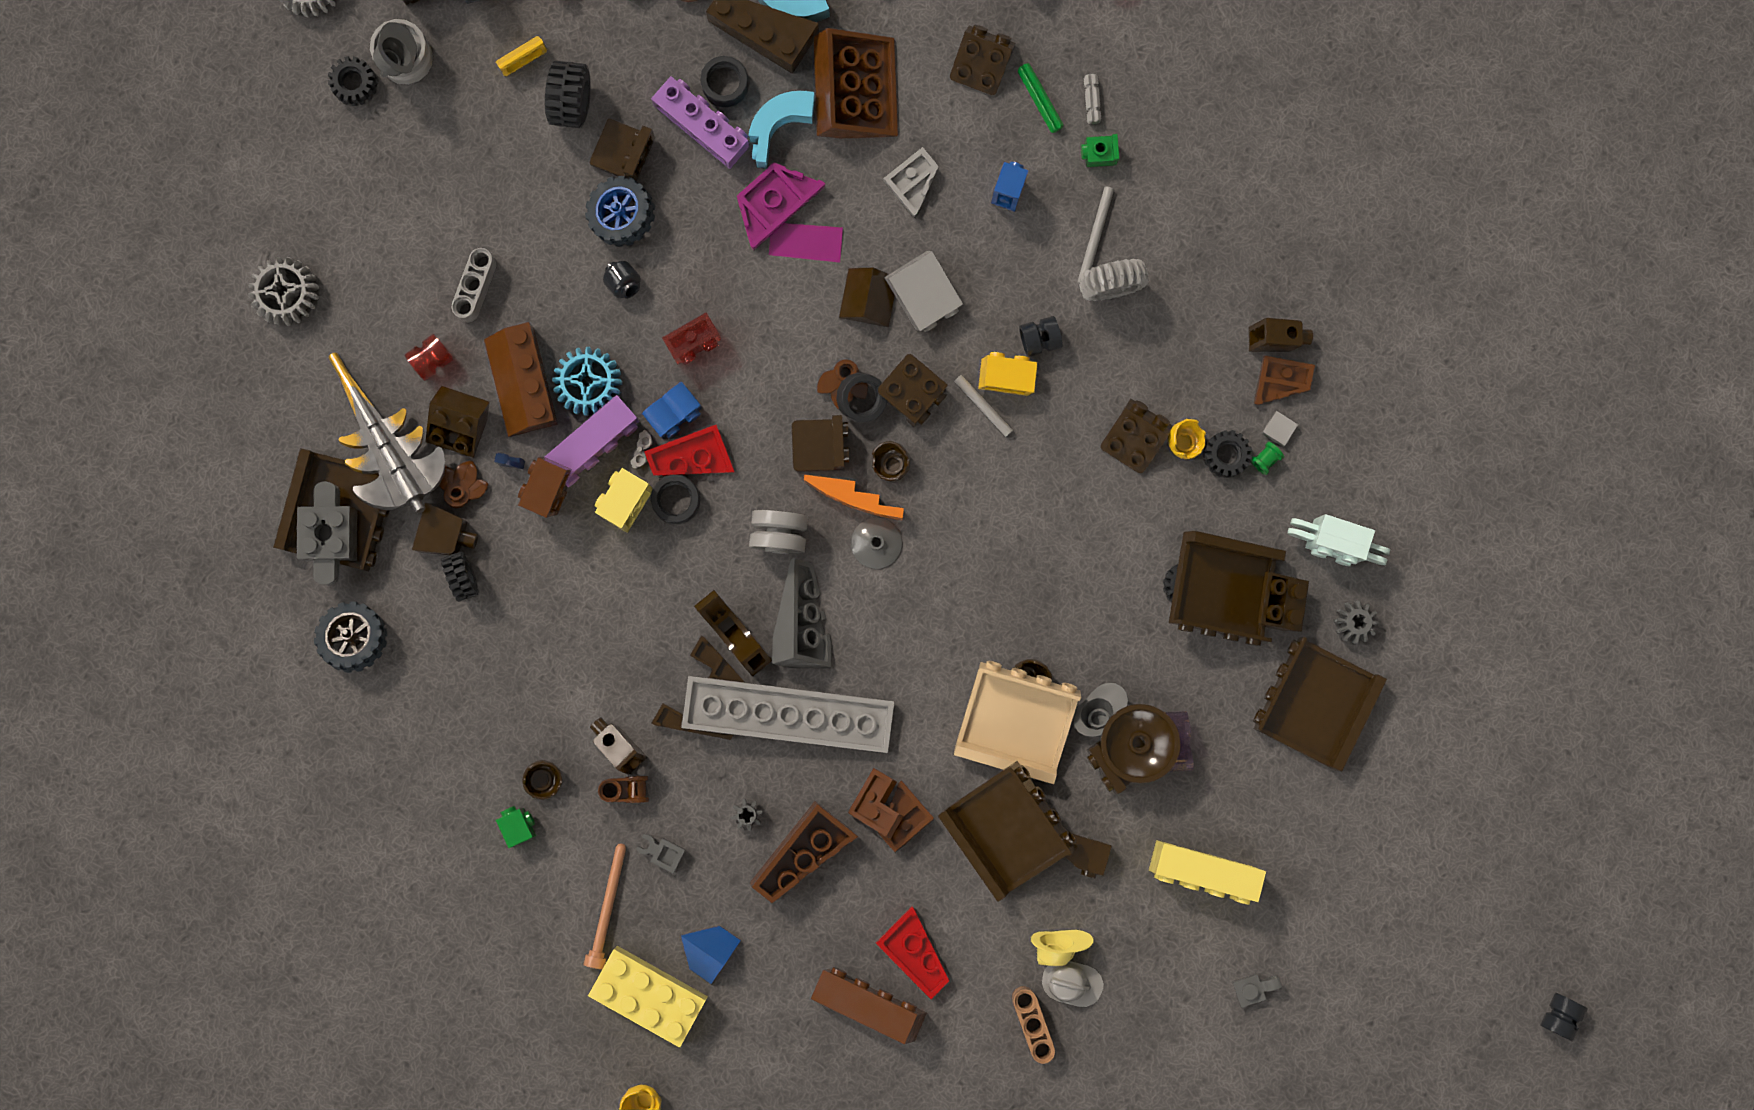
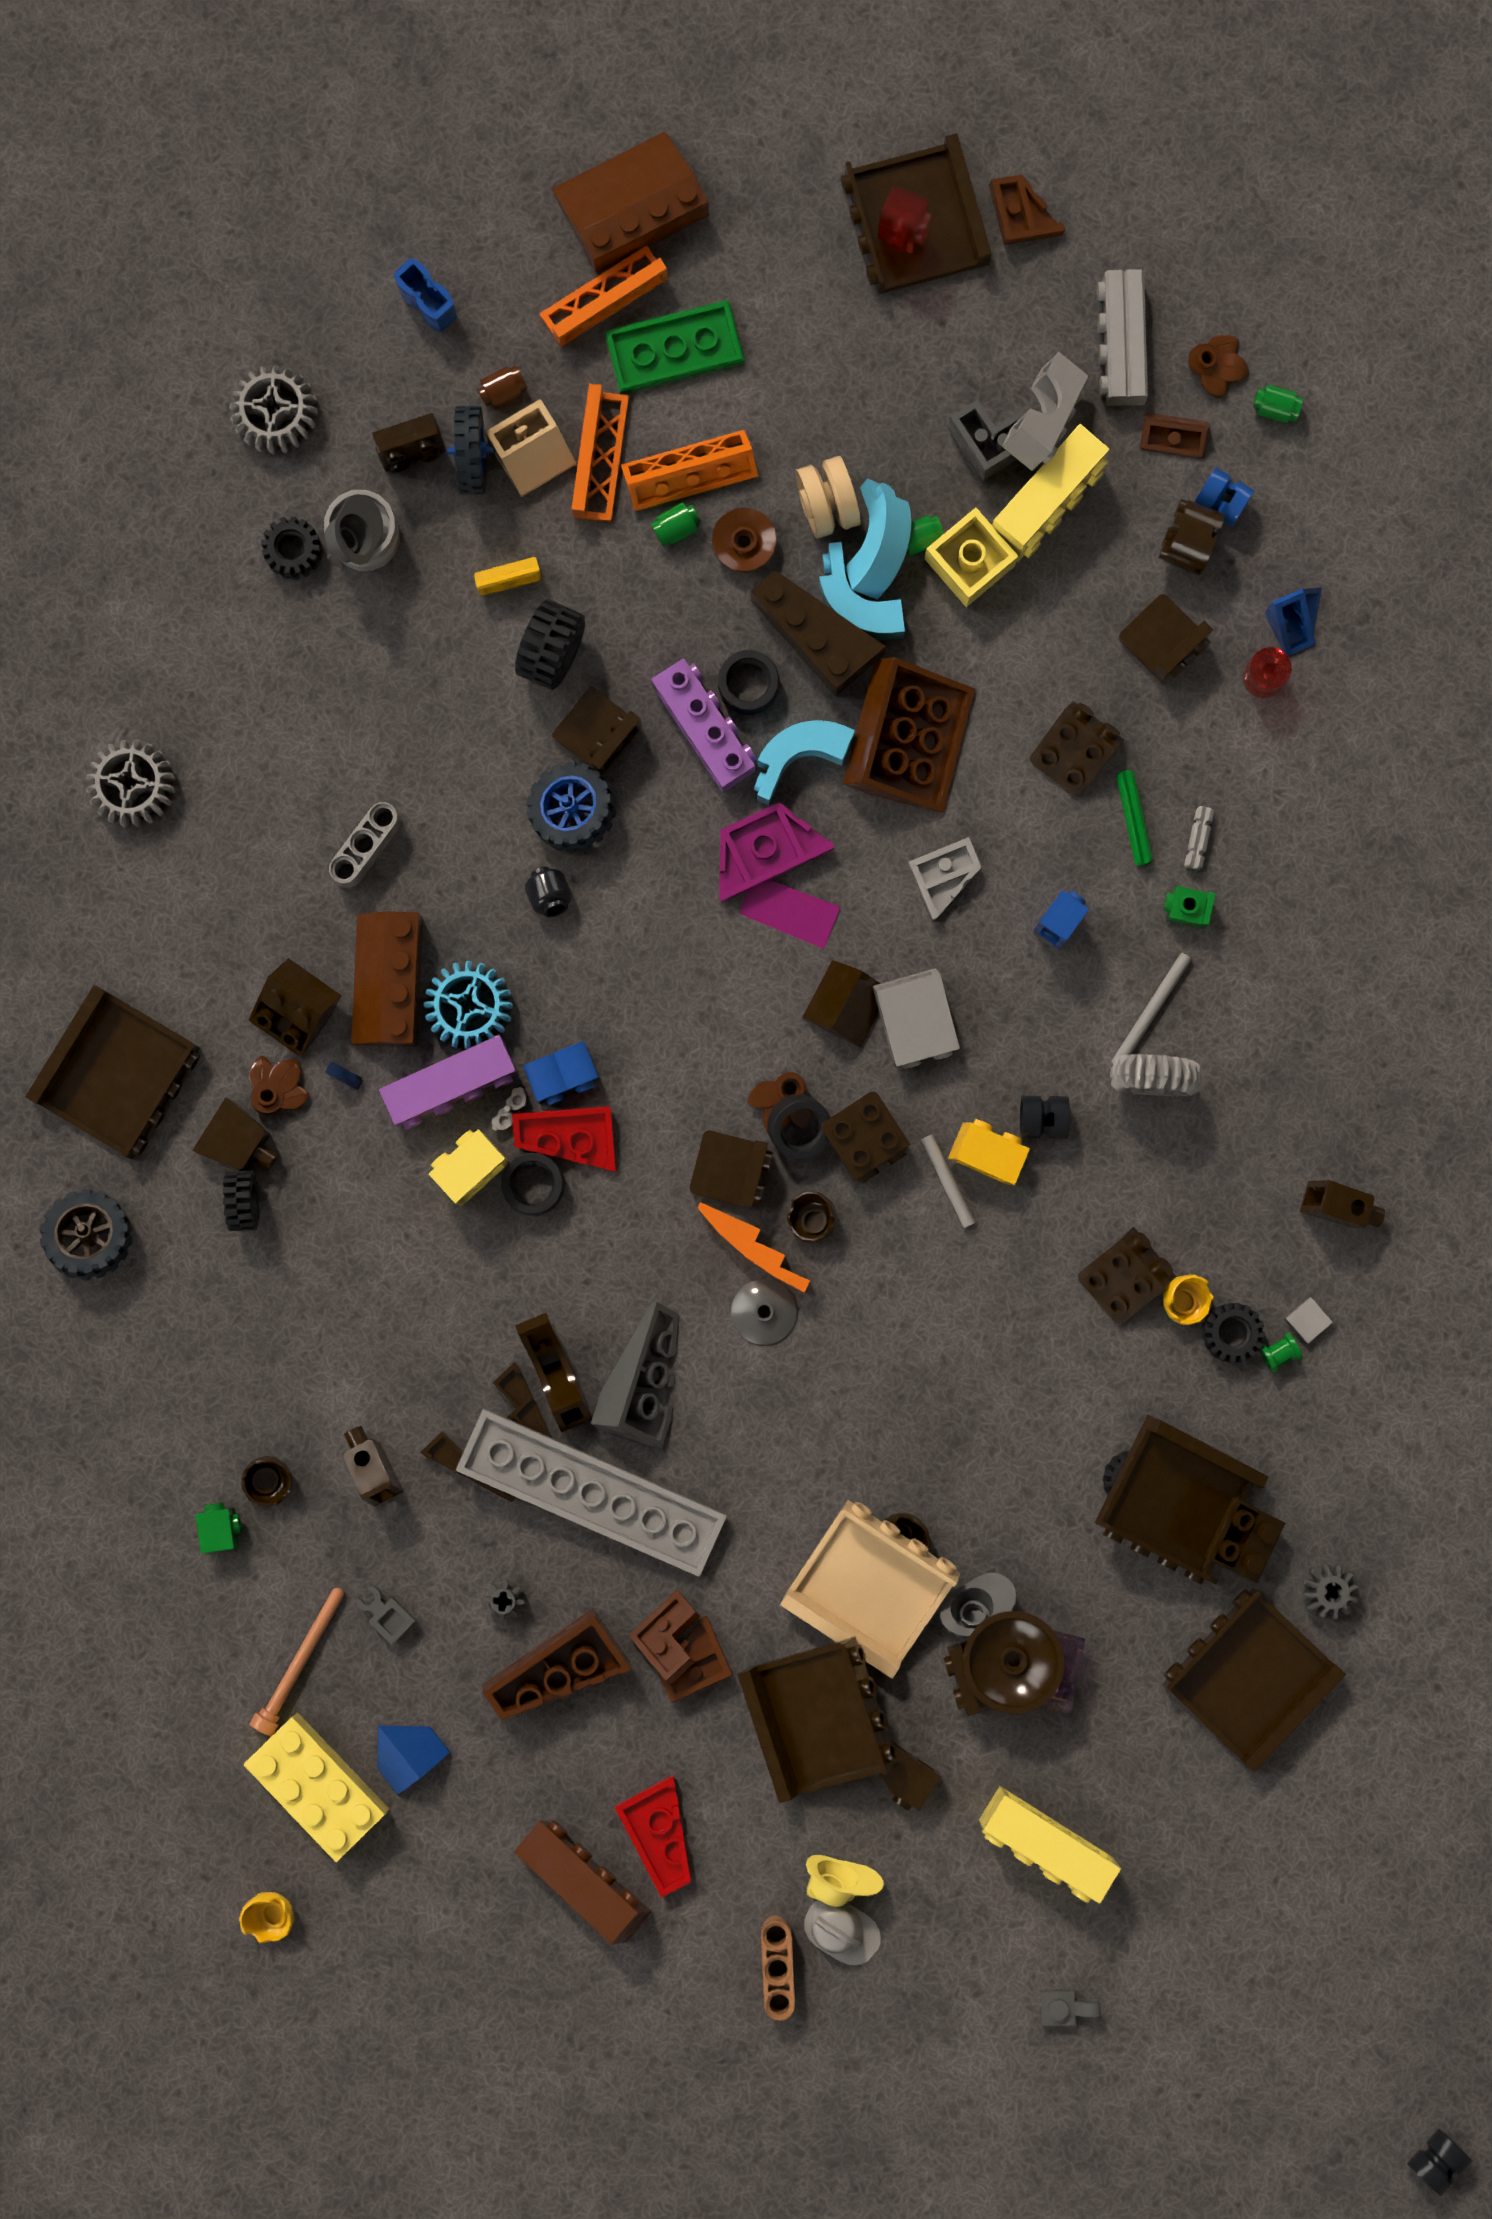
camera: 25 degrees right, 0 degrees up
dark grey brick [297,481,357,586] -> none
flat silver animal [328,353,445,513] -> none
clear red wheel [404,333,454,381] -> none
reddish brown brick [518,457,572,518] -> none
reddish brown piece [598,776,649,803] -> none
clear red brick [662,312,721,365] -> none
light grey wheel [749,510,808,554] -> none
reddish brown wing [1254,355,1315,404] -> none
light aqua brick [1287,514,1390,566] -> none

